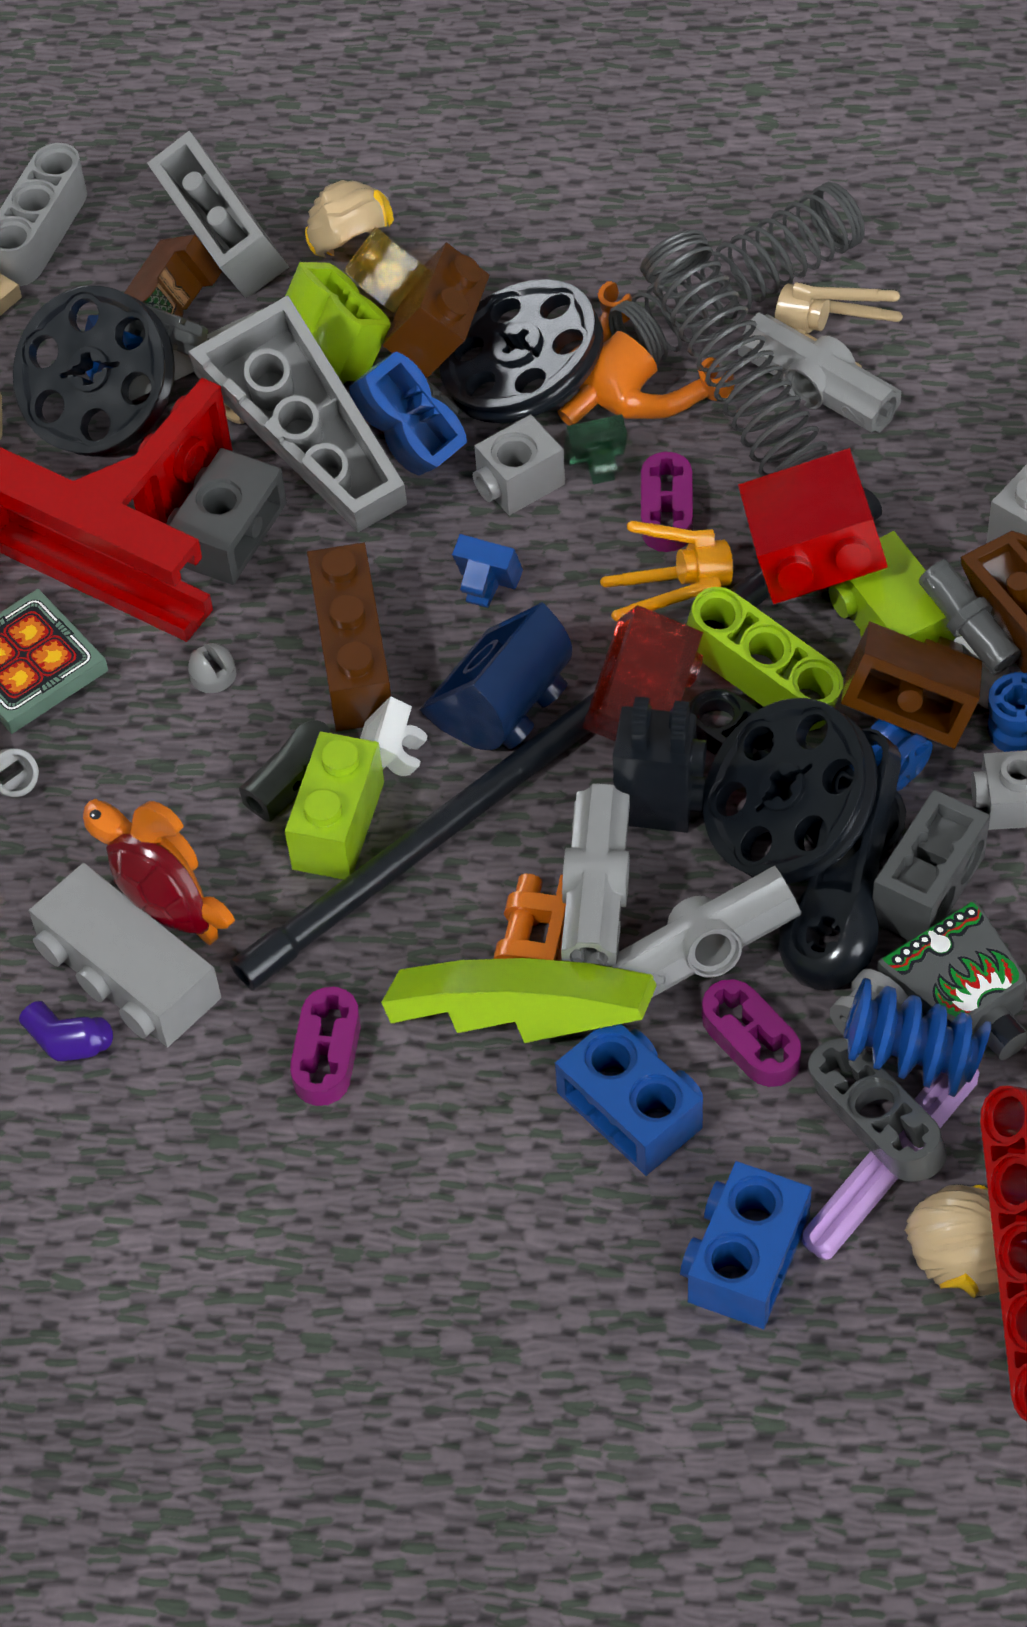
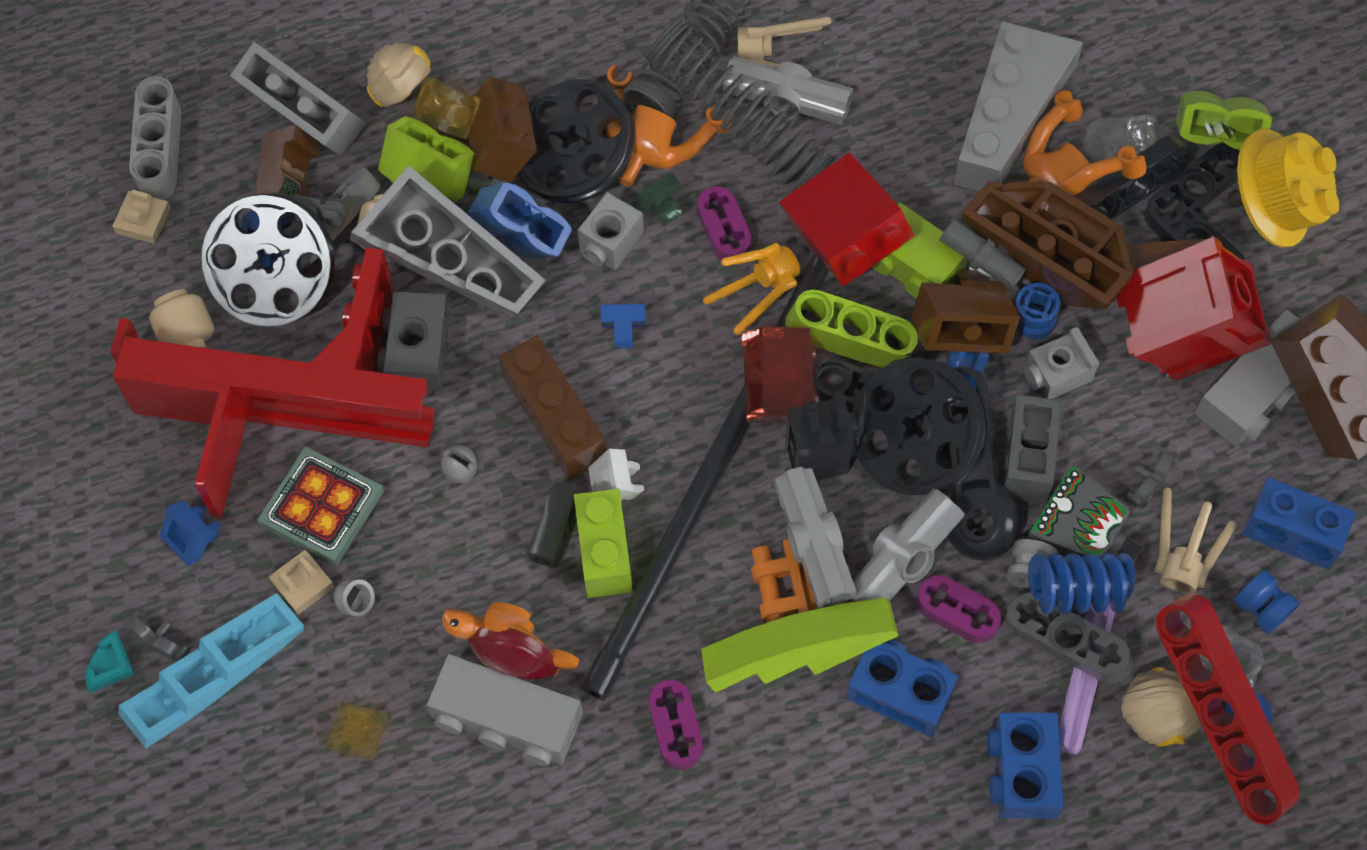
camera: 25 degrees left, 10 degrees up
dark purple arm [19,1001,113,1062] -> none
dark blue brick [420,602,572,750] -> none

